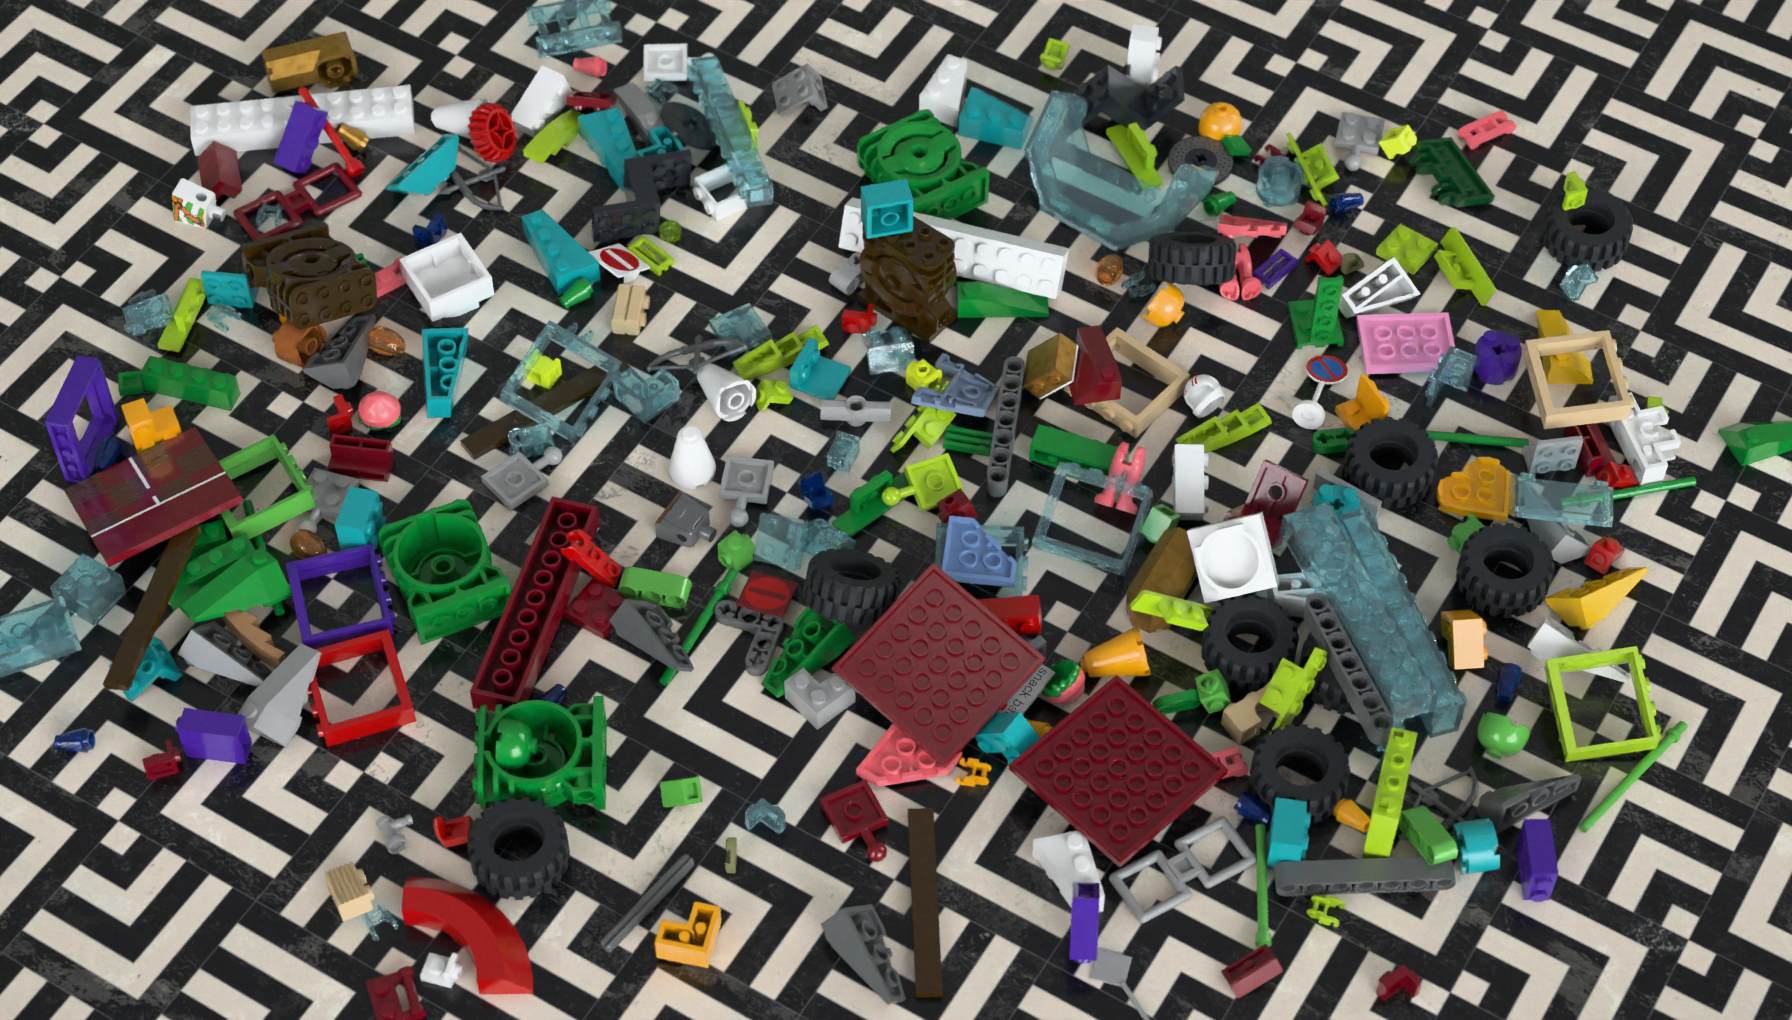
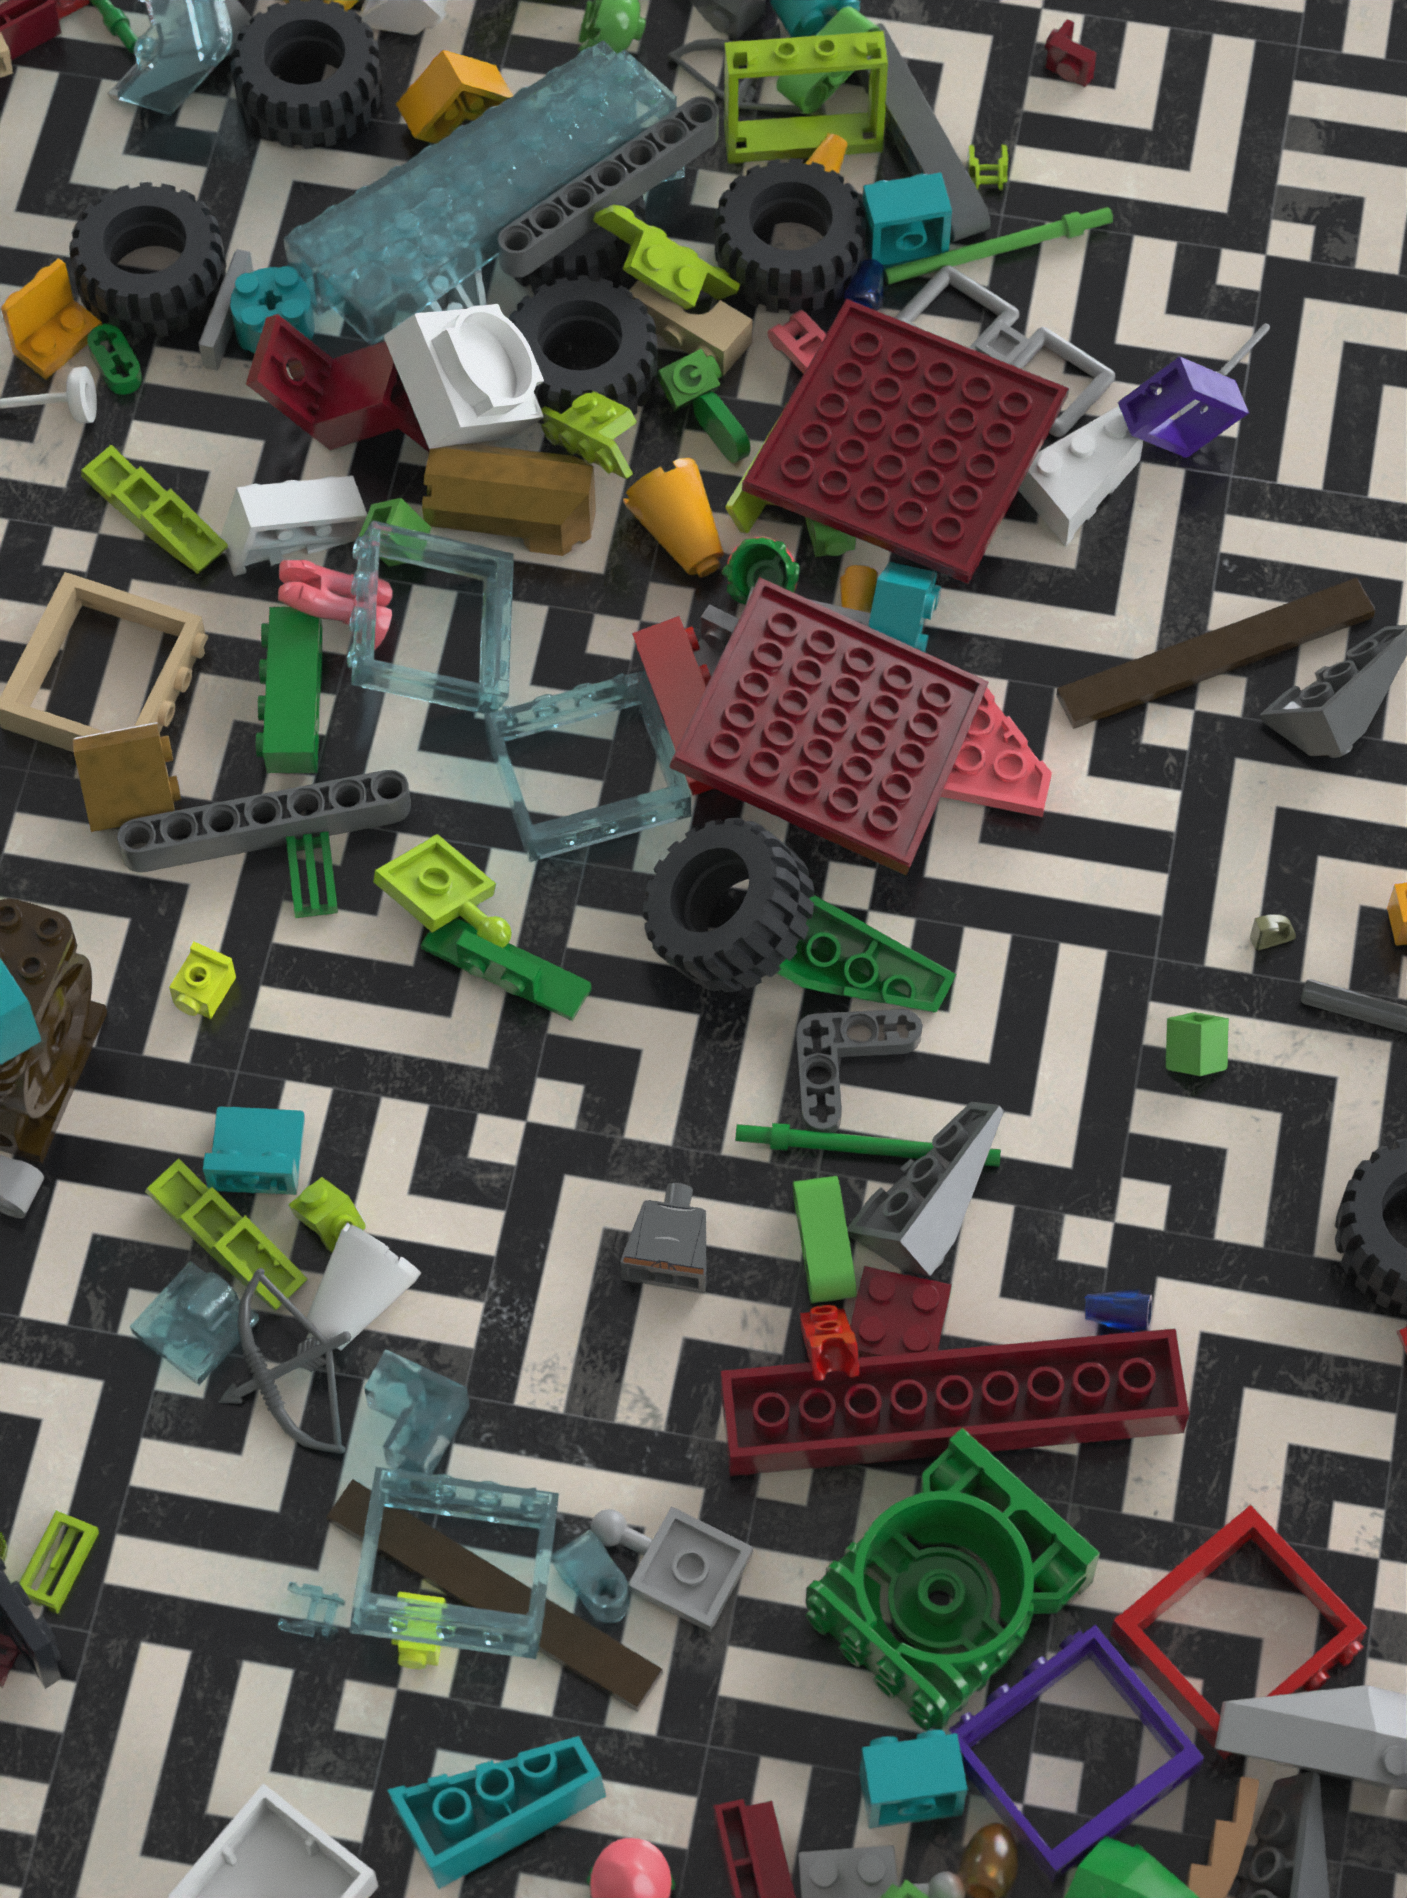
camera: 110 degrees left, 10 degrees up
green brick [473,696,607,810] -> none
green cylinder [496,718,538,770] -> none
teal wedge [521,209,600,295] -> none
green cone [559,278,594,309] -> none
piece [588,243,650,283] -> none
tan brick [611,284,650,335] -> none
white cone [669,426,716,489] -> none
bright green brick [718,530,756,573] -> none
light grey plate [719,456,774,527] -> none
piece [736,571,798,618] -> none
clear light blue bracket [745,798,786,835] -> none
clear light blue bracket [753,513,808,571] -> none
light grey brick [784,668,855,730] -> none
clear light blue bracket [796,518,856,556] -> none
clear blue bracket [799,471,835,510] -> none
light grey piece [820,395,892,426] -> none
dark red plate [820,779,889,862] -> none
clear light blue brick [827,431,860,473] -> none
red bracket [842,303,877,335] -> none
clear light blue bracket [861,326,915,375] -> none
lime bracket [890,381,956,453] -> none
sand blue wing [911,353,1000,417] -> none
dark red brick [936,488,978,526] -> none
medium blue plate [942,516,1017,588] -> none
light orange piece [956,758,992,787] -> none
dark red wedge [1069,325,1122,405] -> none
white helmet [1184,374,1225,418] -> none
dark red slope [1221,944,1283,998] -> none
green bar [1425,430,1529,448] -> none
light orange plate [1436,457,1511,522] -> none
bright green brick [1447,513,1484,554] -> none
clear blue cone [1496,663,1523,702] -> none
light grey bracket [1522,436,1583,474] -> none

